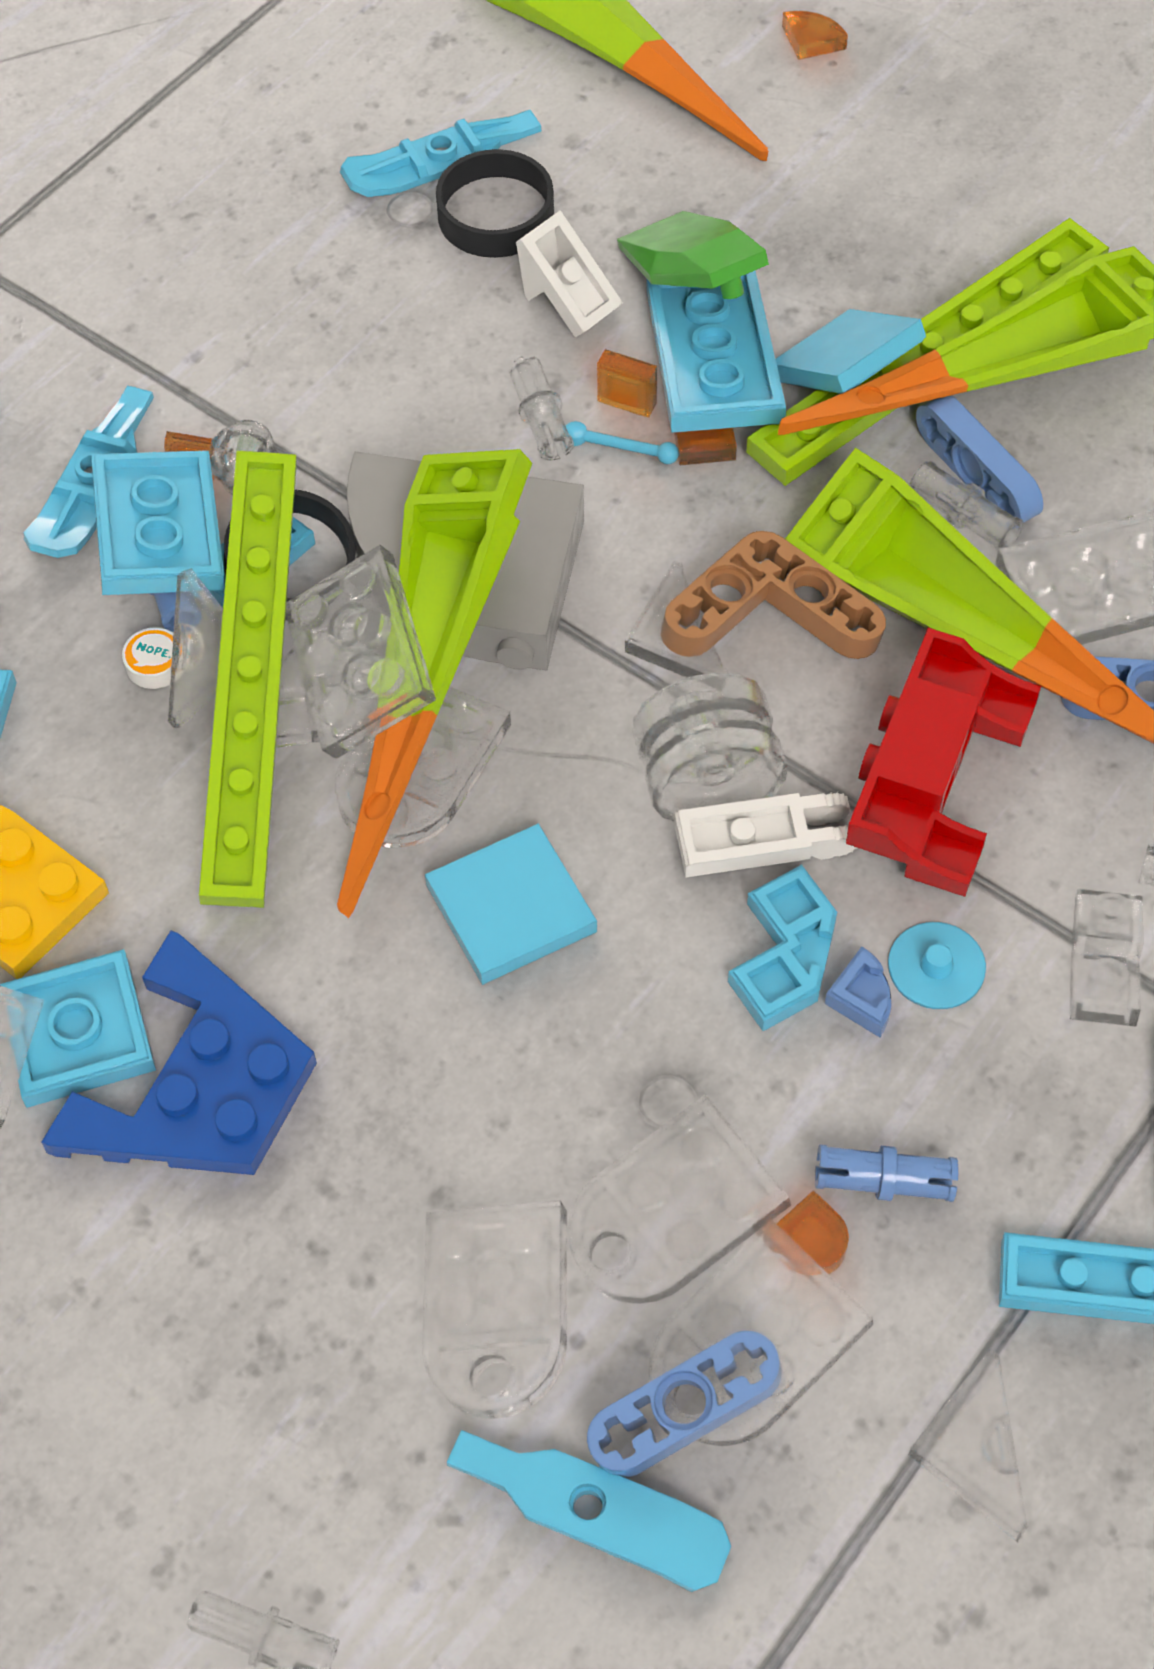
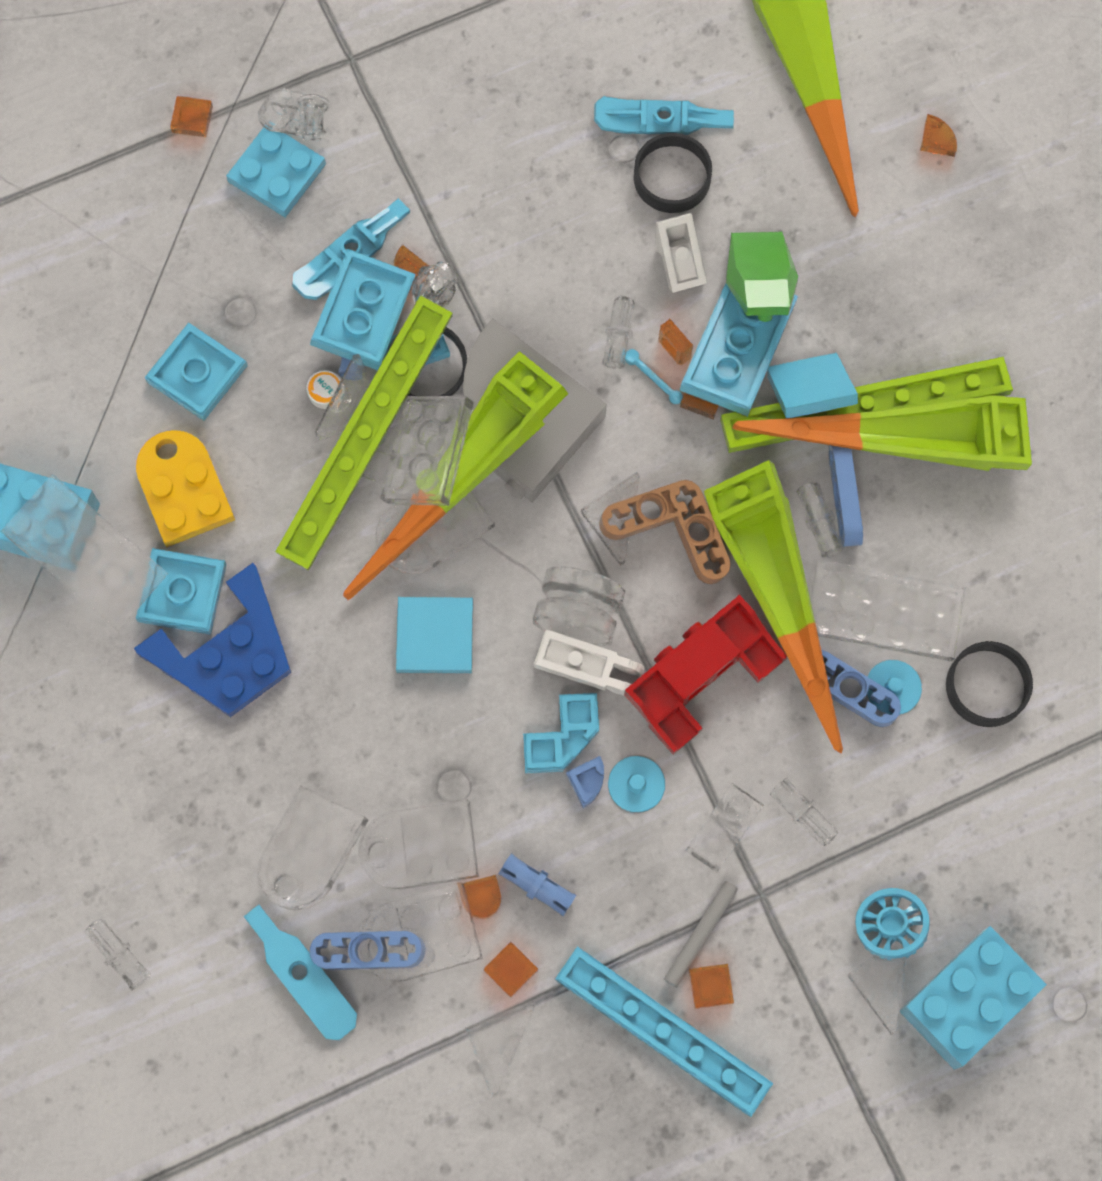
camera: 25 degrees right, 15 degrees up
none -> clear orange tile [483,942,538,998]

